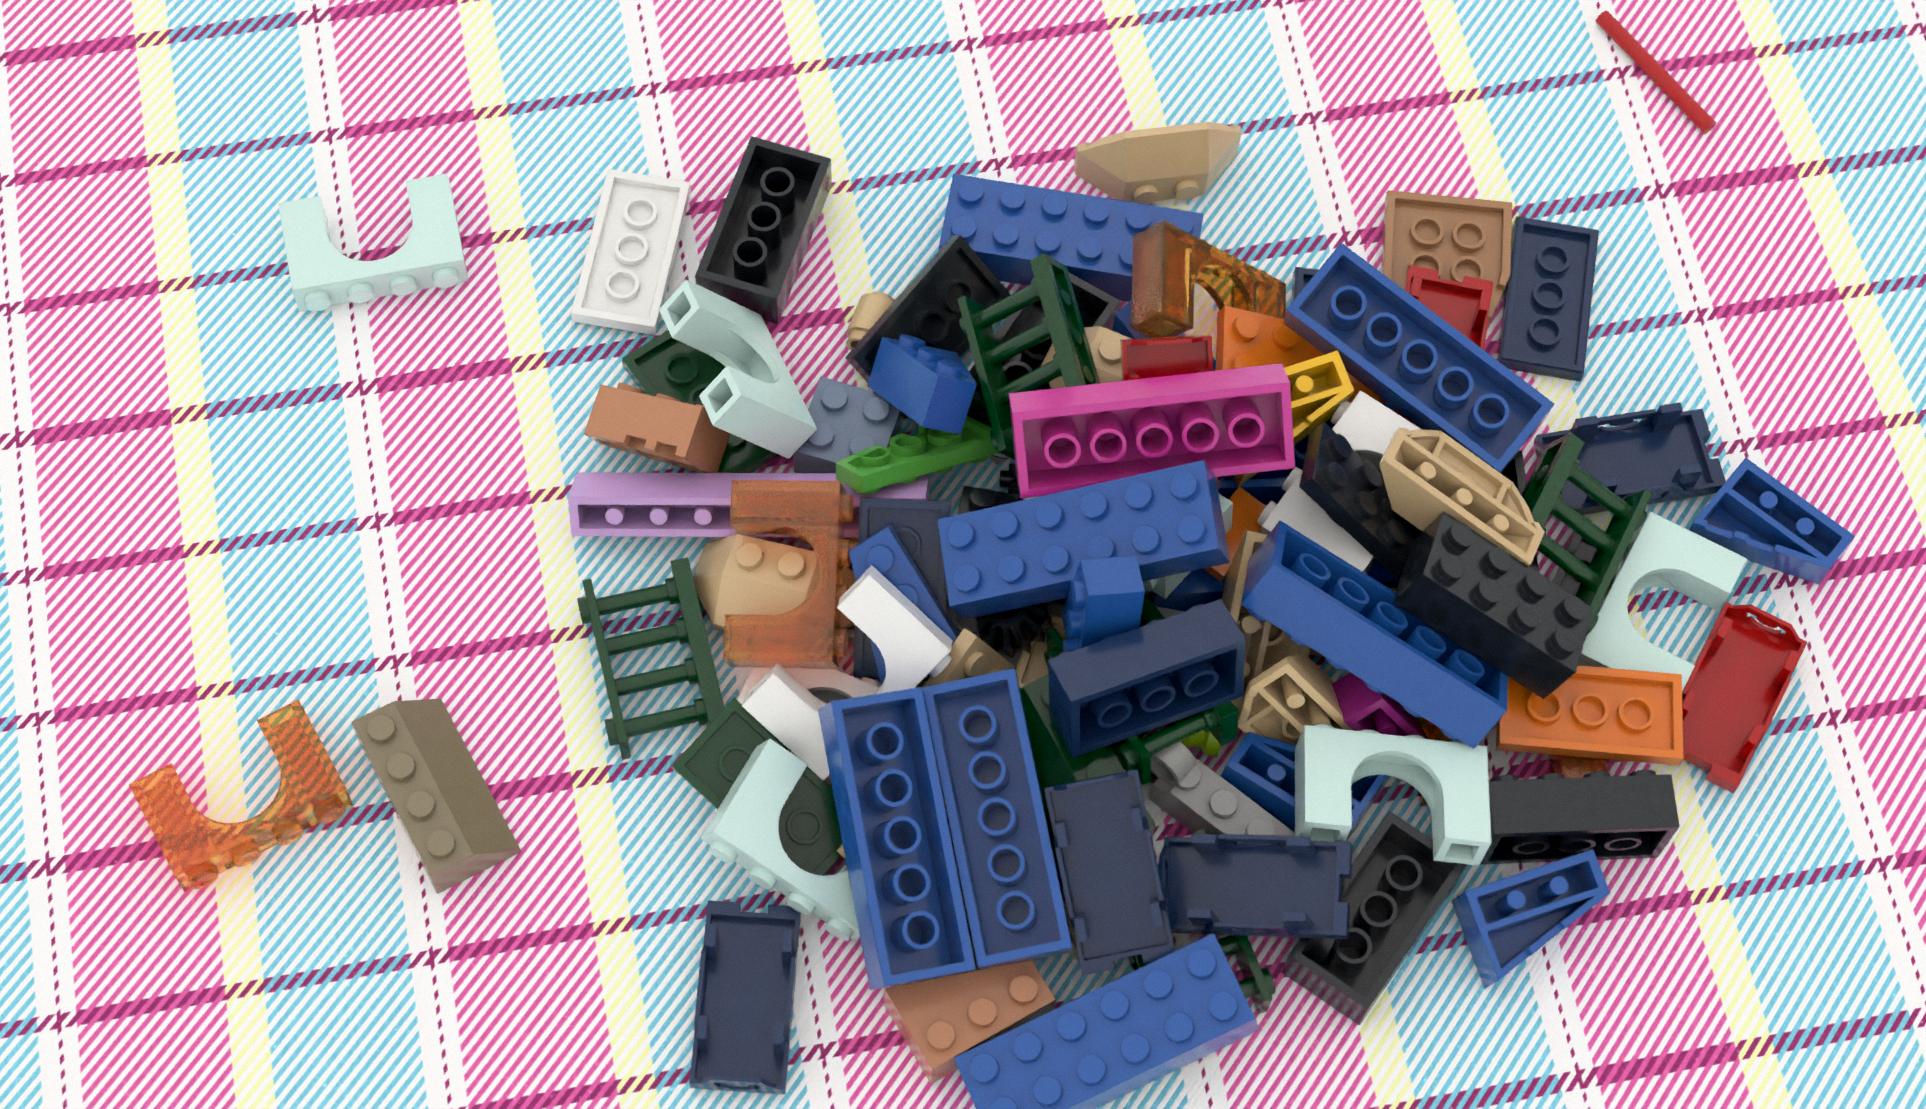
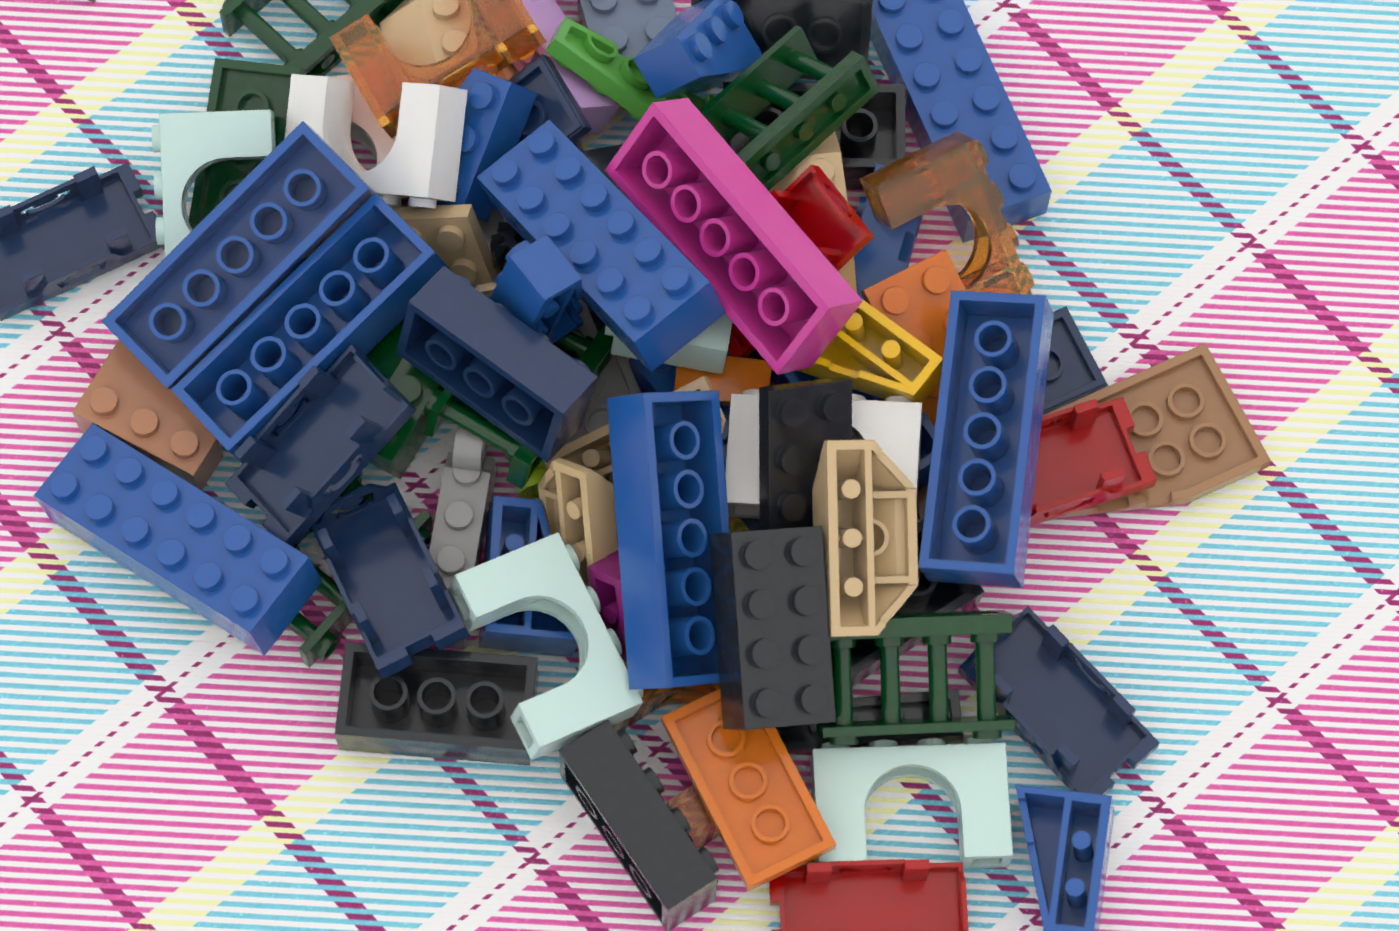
camera: 60 degrees right, 5 degrees up
tan wedge [1074,122,1242,205] -> none
blue wedge [1452,849,1610,989] -> none
dark blue tile [1497,216,1599,382] -> none

